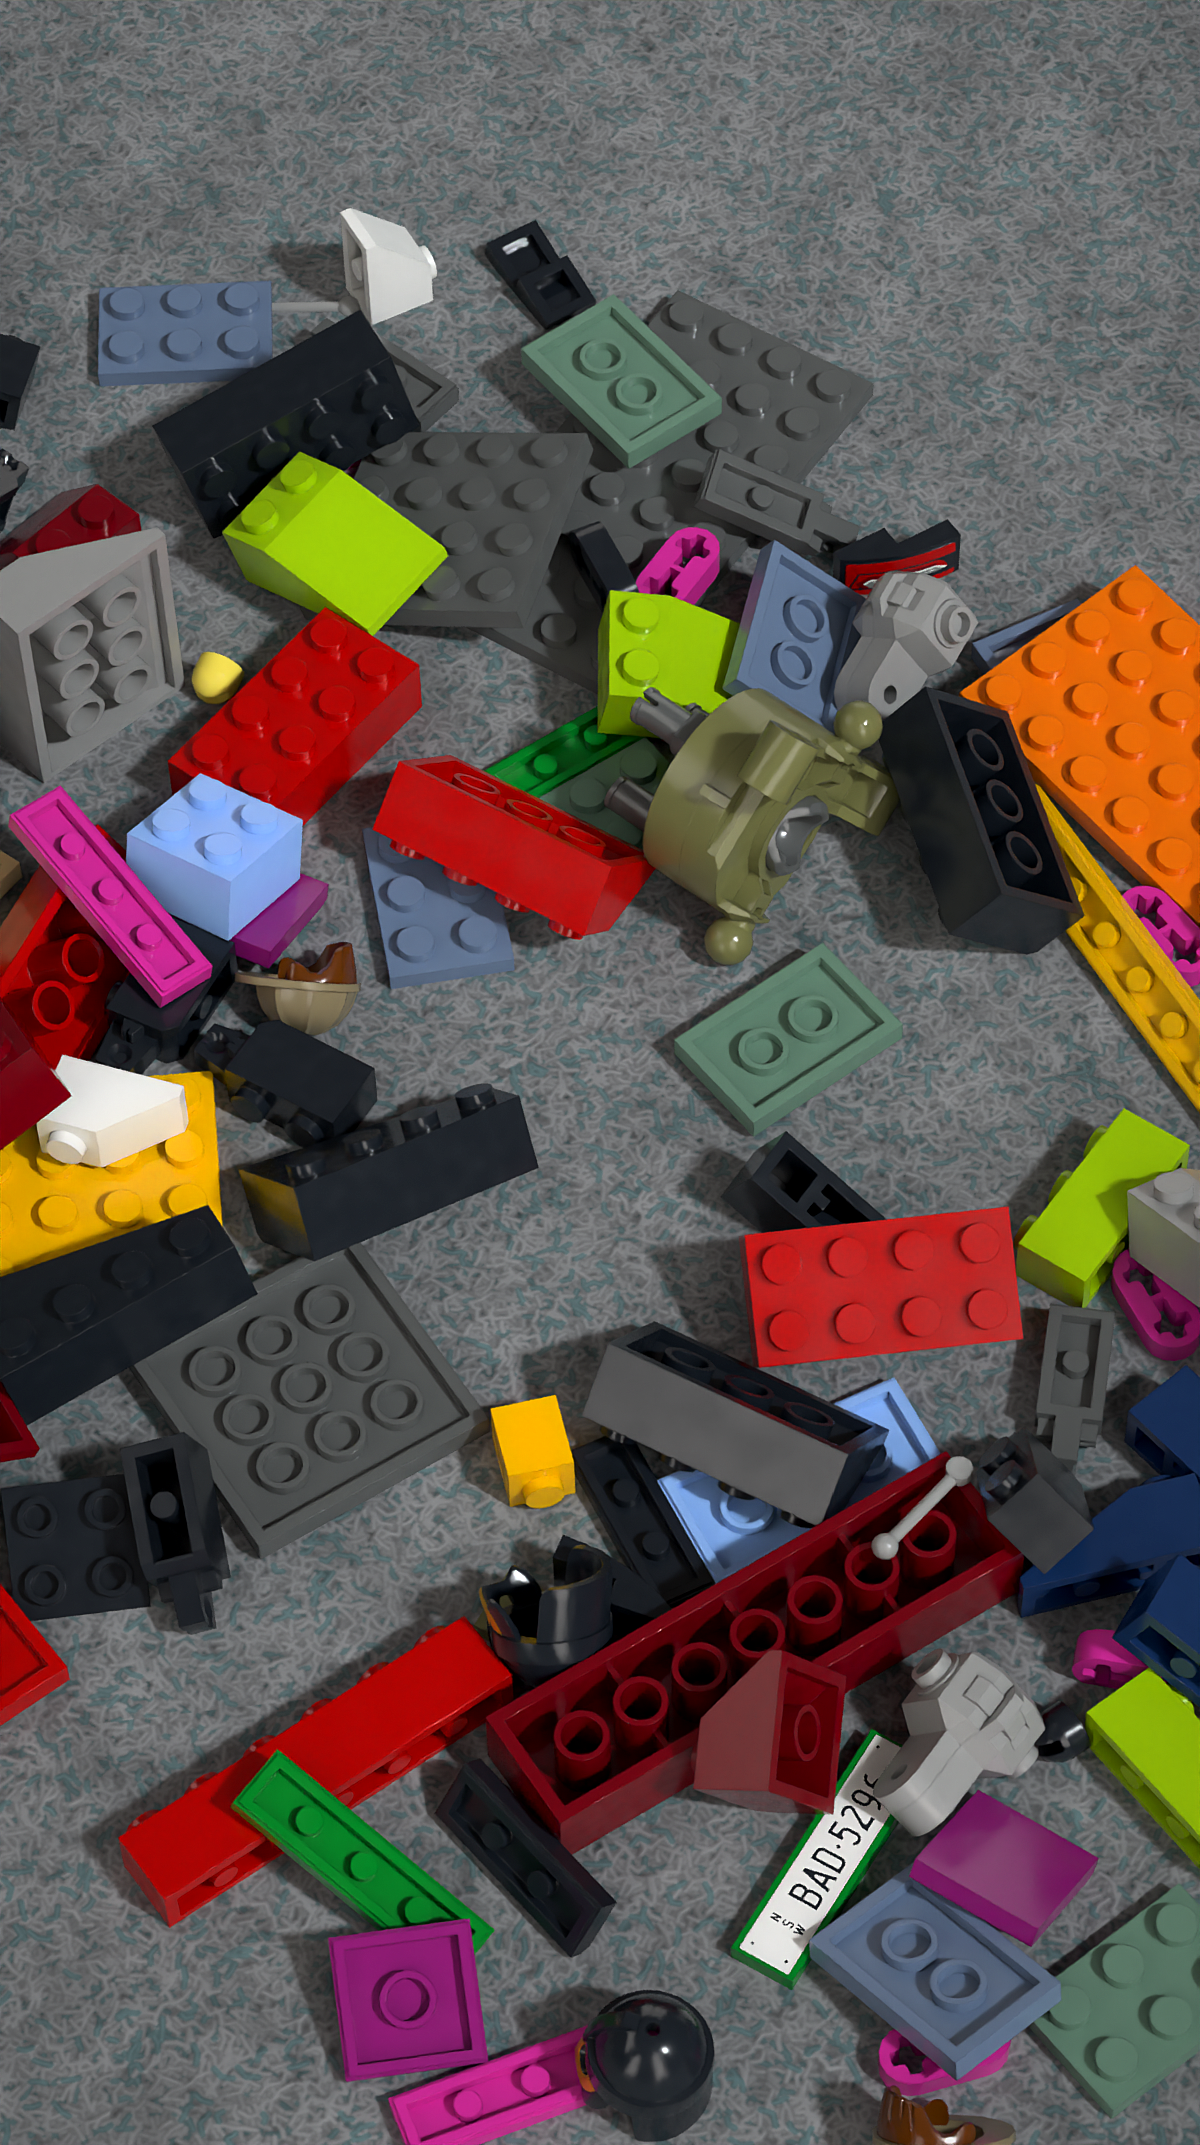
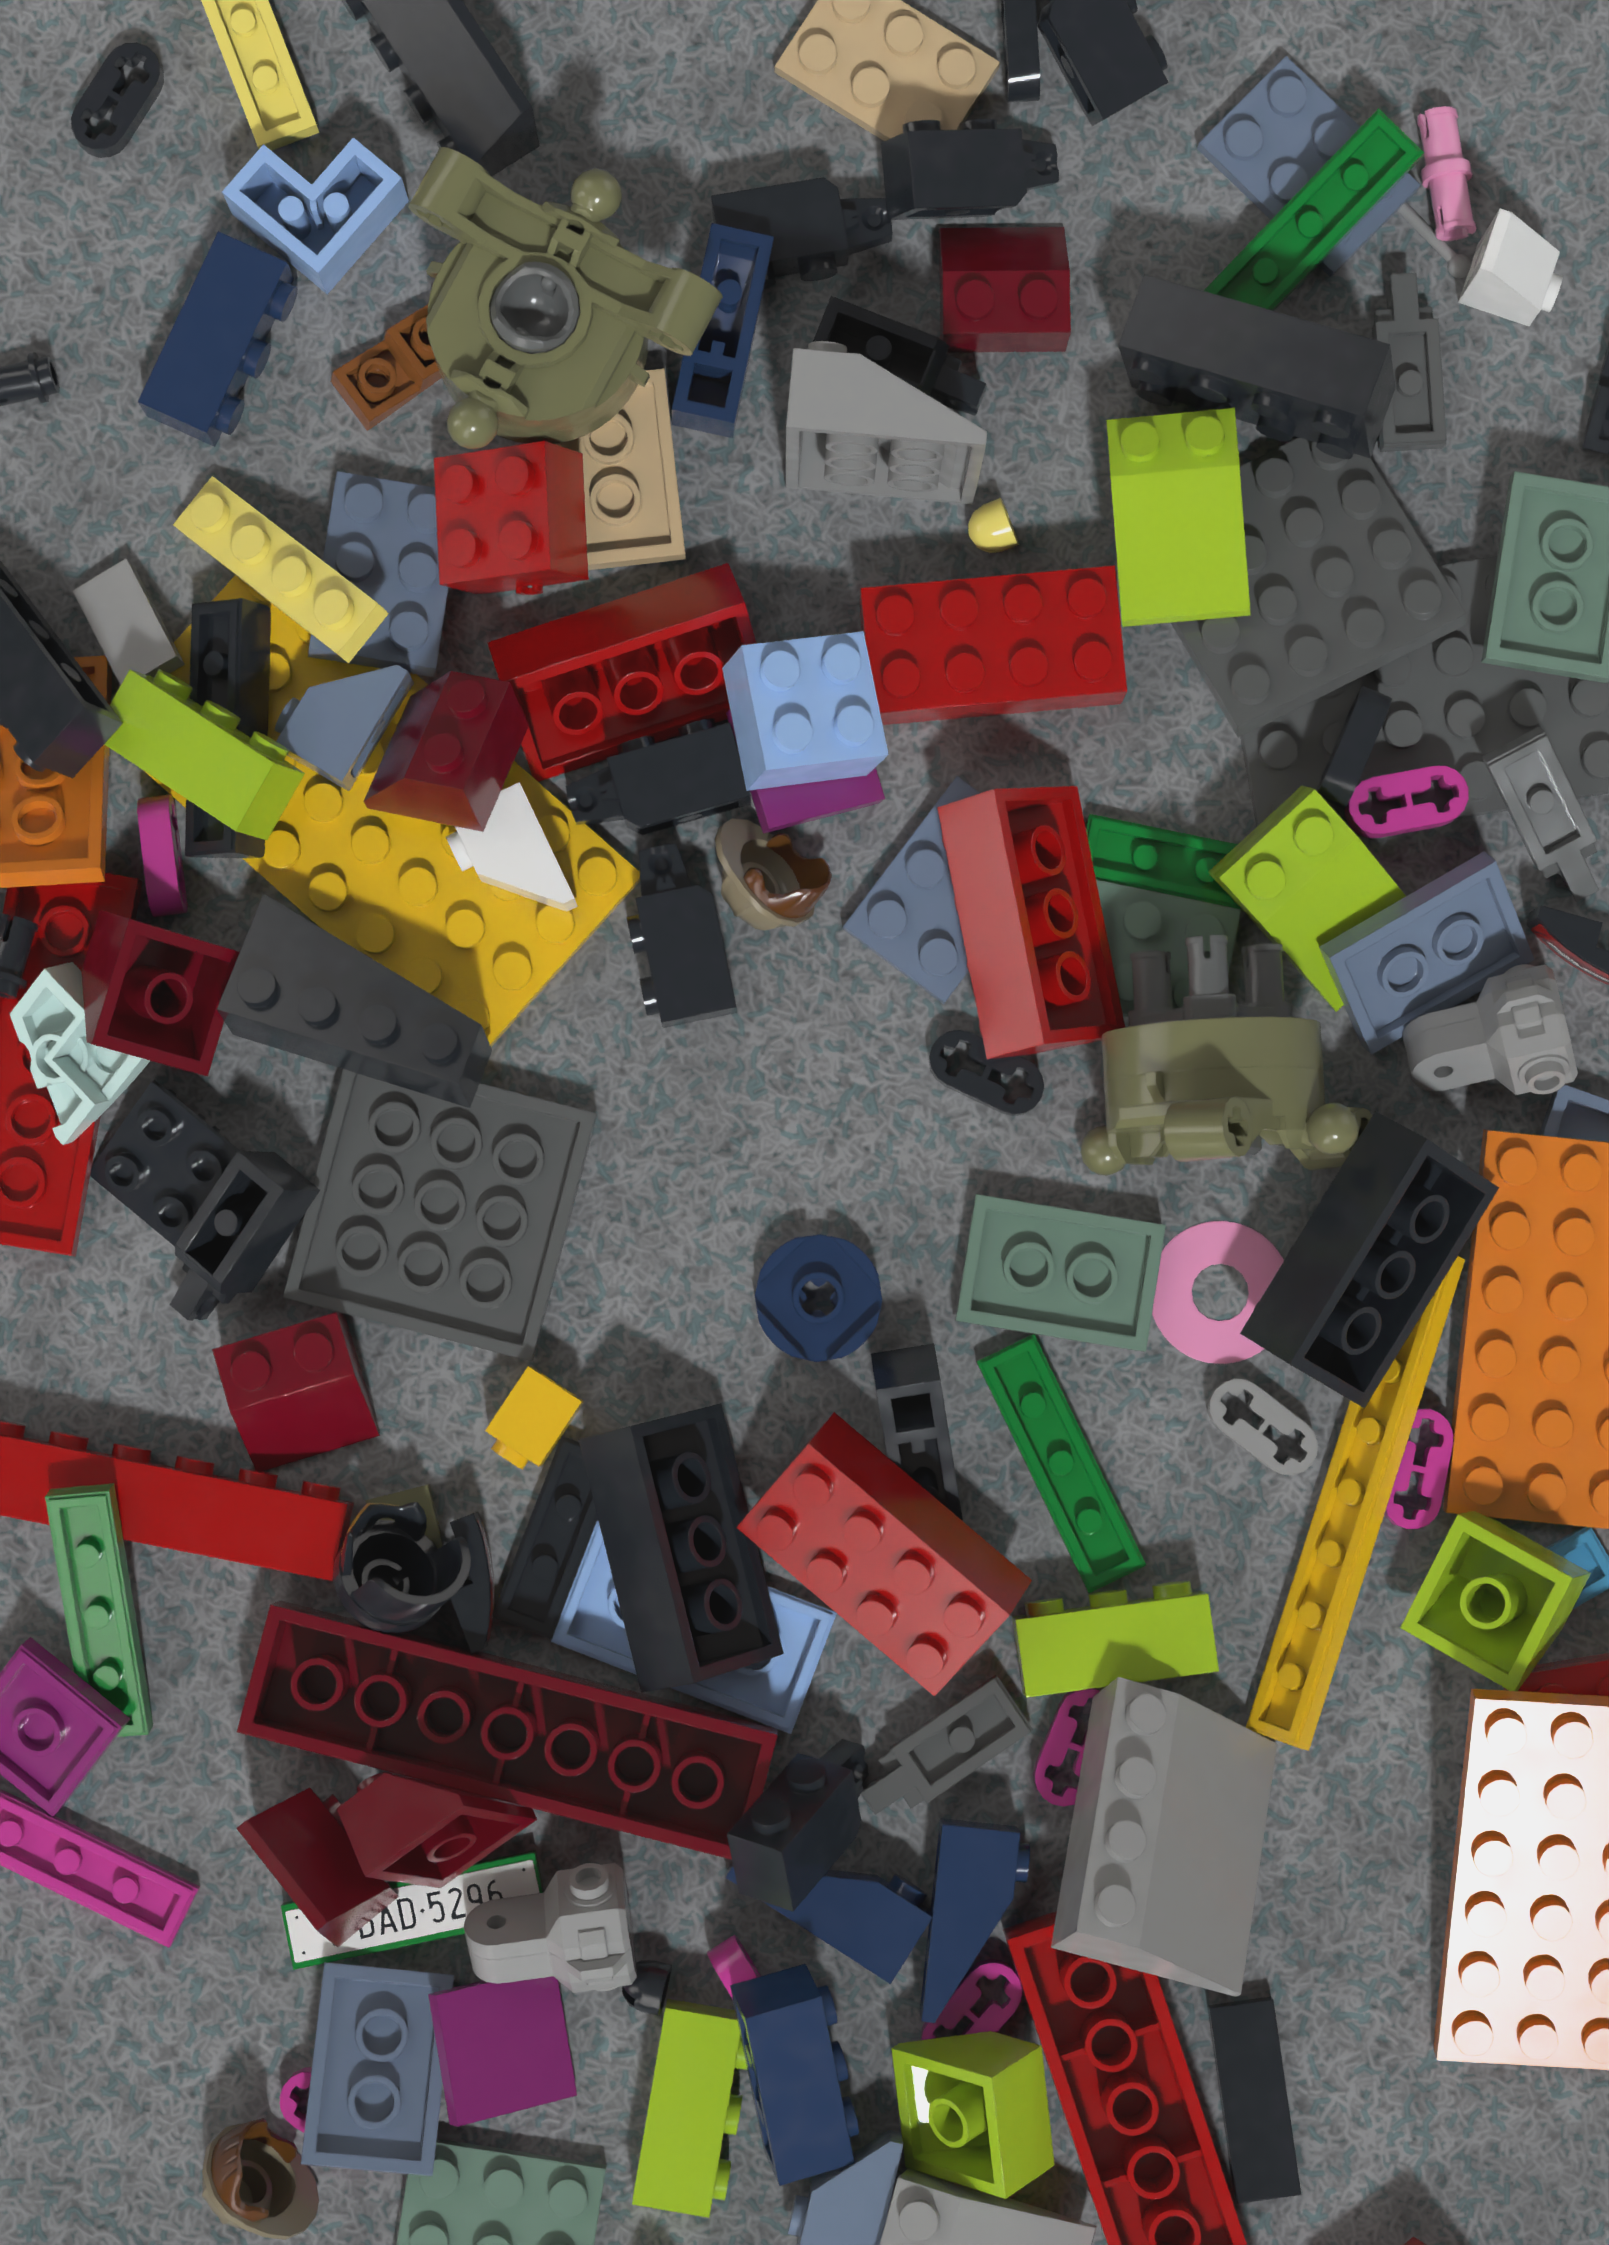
camera: 40 degrees right, 30 degrees up
dark pink tile [8,785,213,1008] -> none
black wedge [238,1083,539,1262] -> none
black tile [435,1758,617,1958] -> none
black helmet [575,1990,715,2142] -> none
light grey hinge [871,1456,973,1560] -> none
none -> dark red slope [212,1312,380,1471]
none -> dark red slope [236,1787,399,1947]
none -> dark blue plate [755,1234,882,1362]
none -> black beam [928,1030,1044,1116]
none -> green tile [976,1334,1146,1593]
none -> bright pink gear [1152,1221,1284,1364]
none -> green tile [1204,108,1424,311]
none -> light grey beam [1207,1379,1318,1475]
none -> bright pink pin [1417,106,1477,241]

